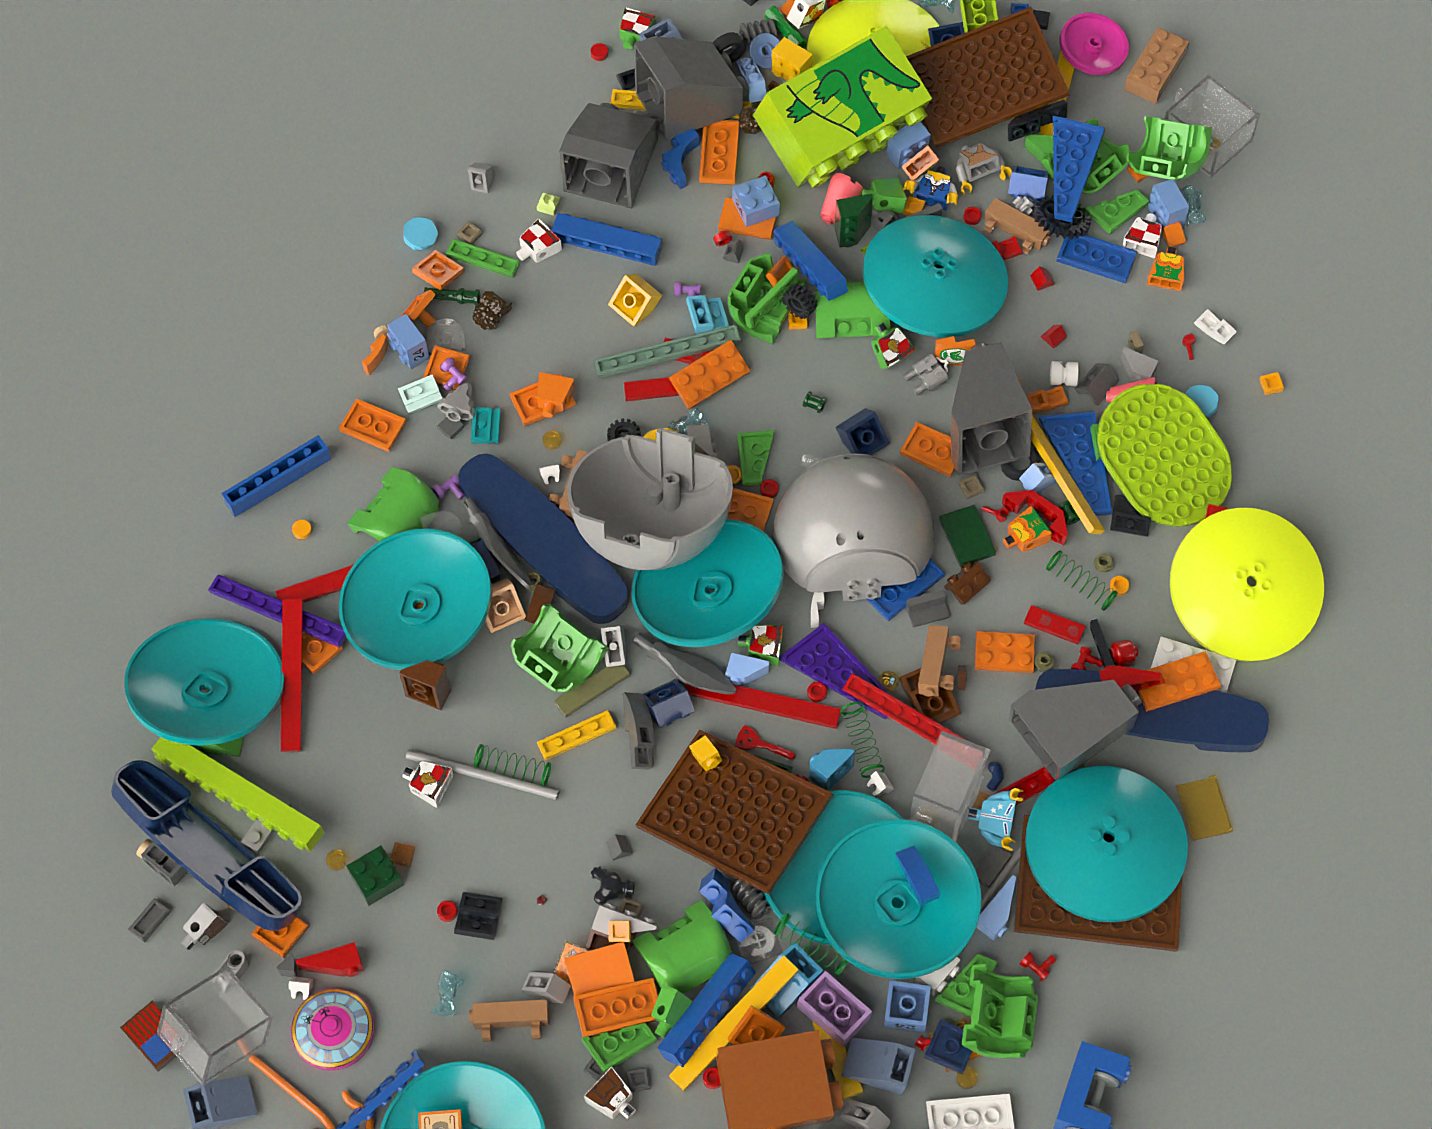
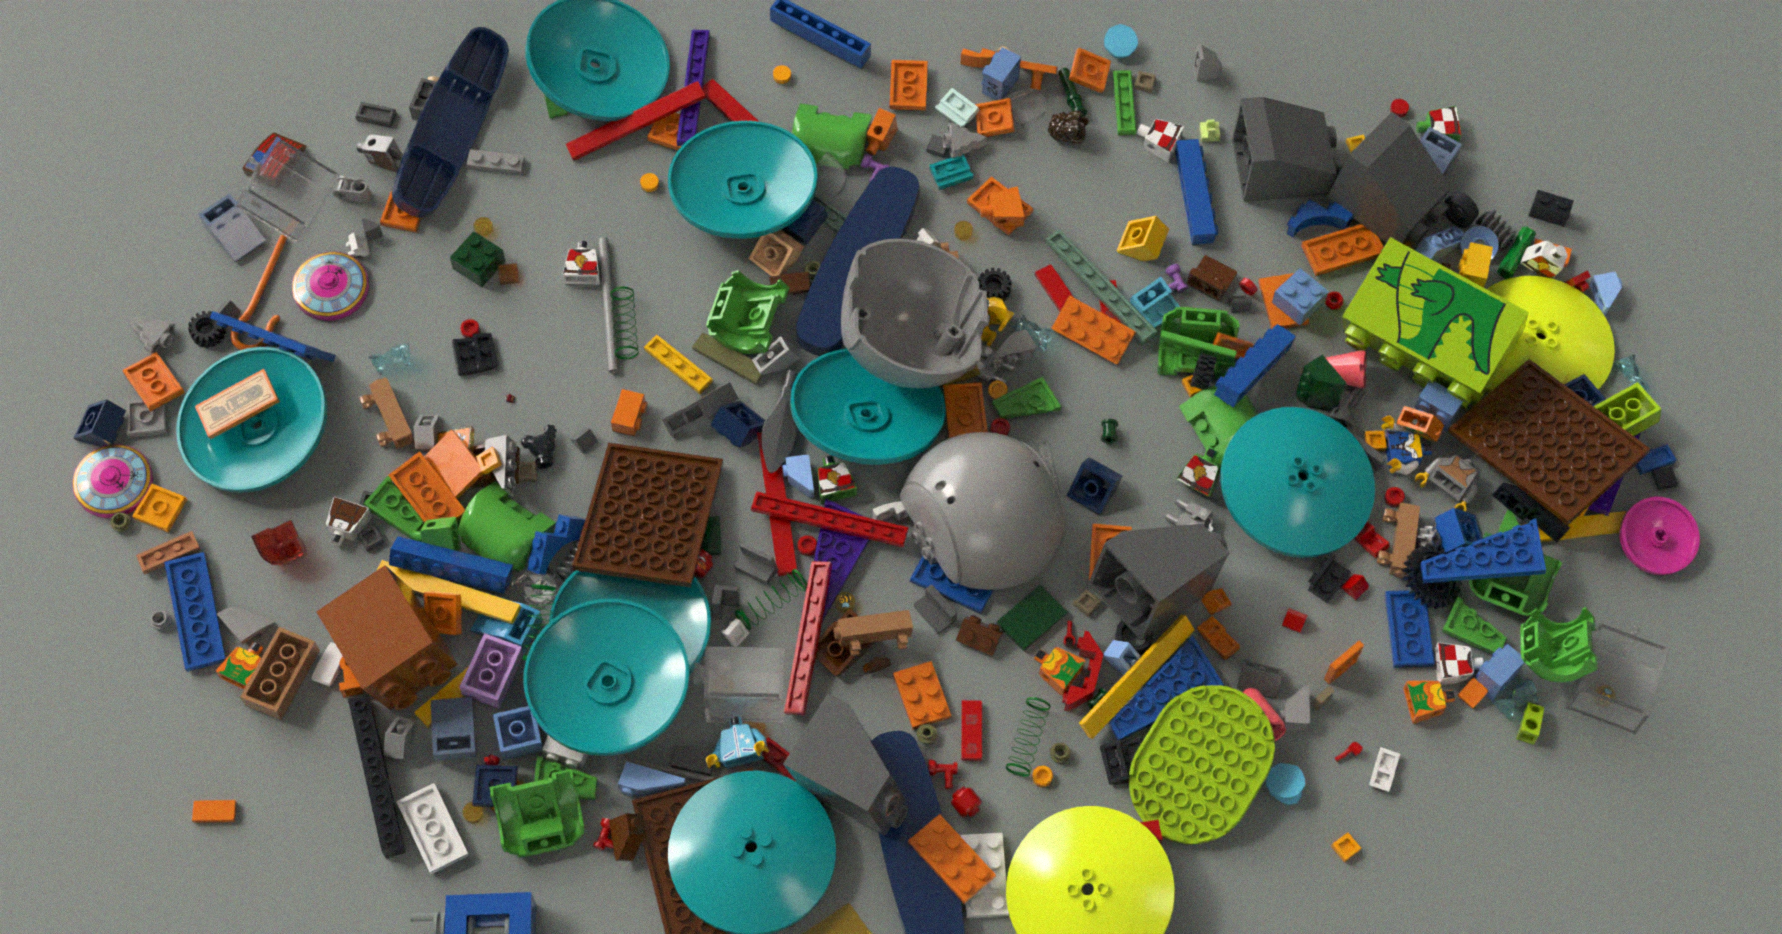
camera: 65 degrees right, 0 degrees up
lime brick [151,737,325,852] -> none
red slope [295,942,364,977] -> none
reddish brown slope [399,660,451,711] -> none
medium lavender piece [441,357,468,391] -> none
dark grey animal [462,498,532,589] -> none
yellow brick [689,735,722,772] -> none
red piece [735,725,796,760] -> none
dark azure slope [809,749,855,791] -> none
bright green torso [861,178,907,213] -> none
blue slope [895,846,940,906] -> none
orange slope [934,336,976,365] -> none
dark blue arm [986,762,1004,792] -> none
white wheel [1050,361,1078,386] -> none
black tile [1090,619,1114,668] -> none
red slope [1099,665,1165,691] -> none
medium nougat brick [1124,27,1189,104] -> none
none -> reddish brown slope [609,813,644,862]
none -> orange brick [611,389,648,436]
none -> light orange tile [640,173,659,192]
none -> dark grey panel [712,585,741,620]
none -> dark grey panel [734,543,779,585]
none -> red tile [751,491,909,548]
none -> orange torso [866,108,898,155]
none -> reddish brown bracket [1187,255,1237,301]
none -> black bracket [1308,554,1351,603]
none -> orange tile [1324,640,1364,684]
none -> lime leg [1516,702,1544,745]

